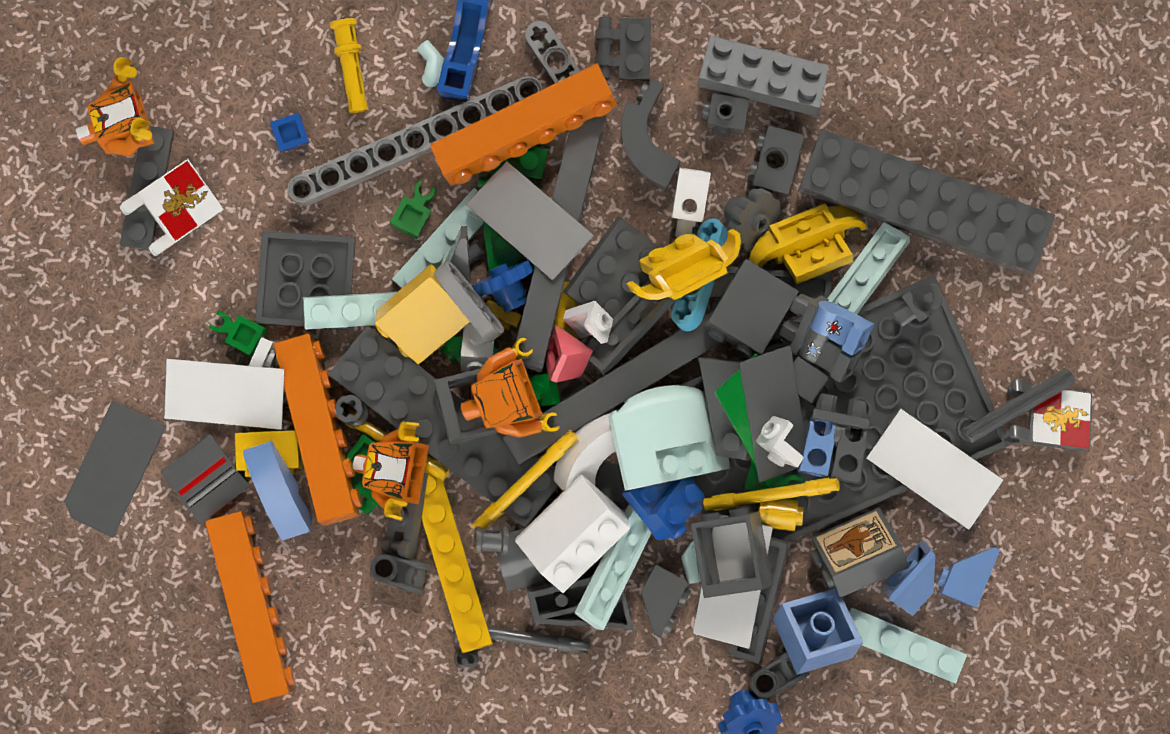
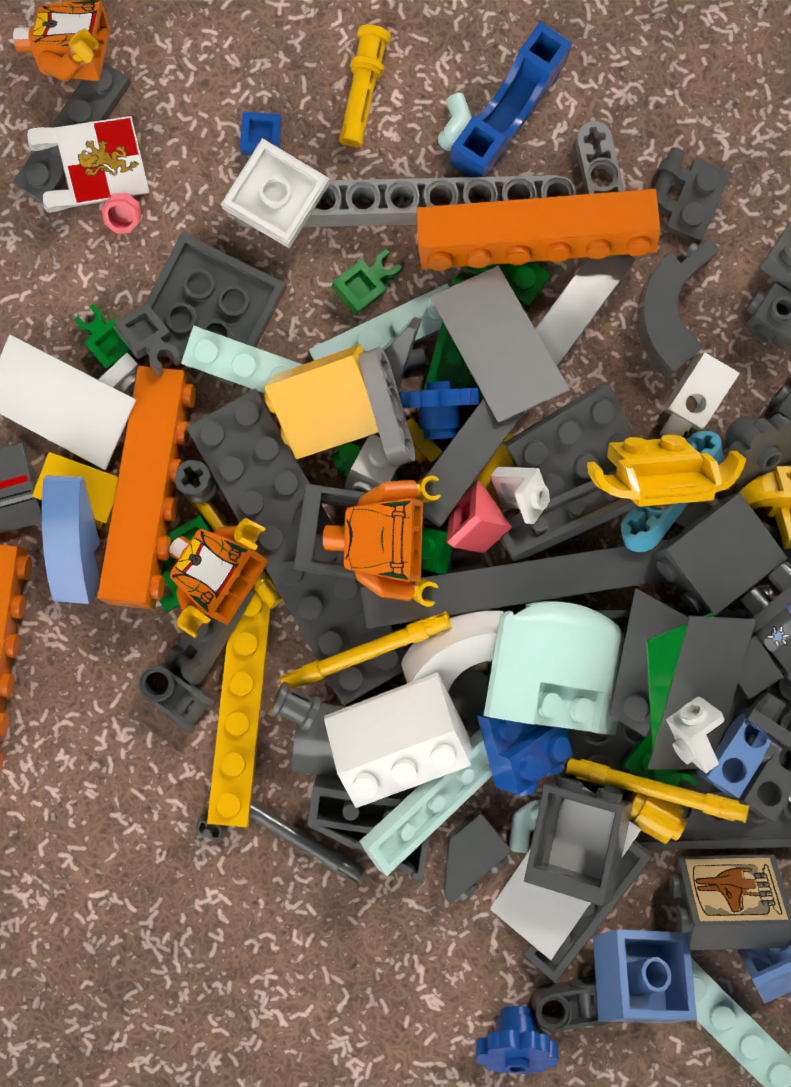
camera: 20 degrees right, 0 degrees up
none -> coral tile [102,193,142,233]
none -> dark grey plate [114,304,181,376]
none -> white tile [221,138,330,248]

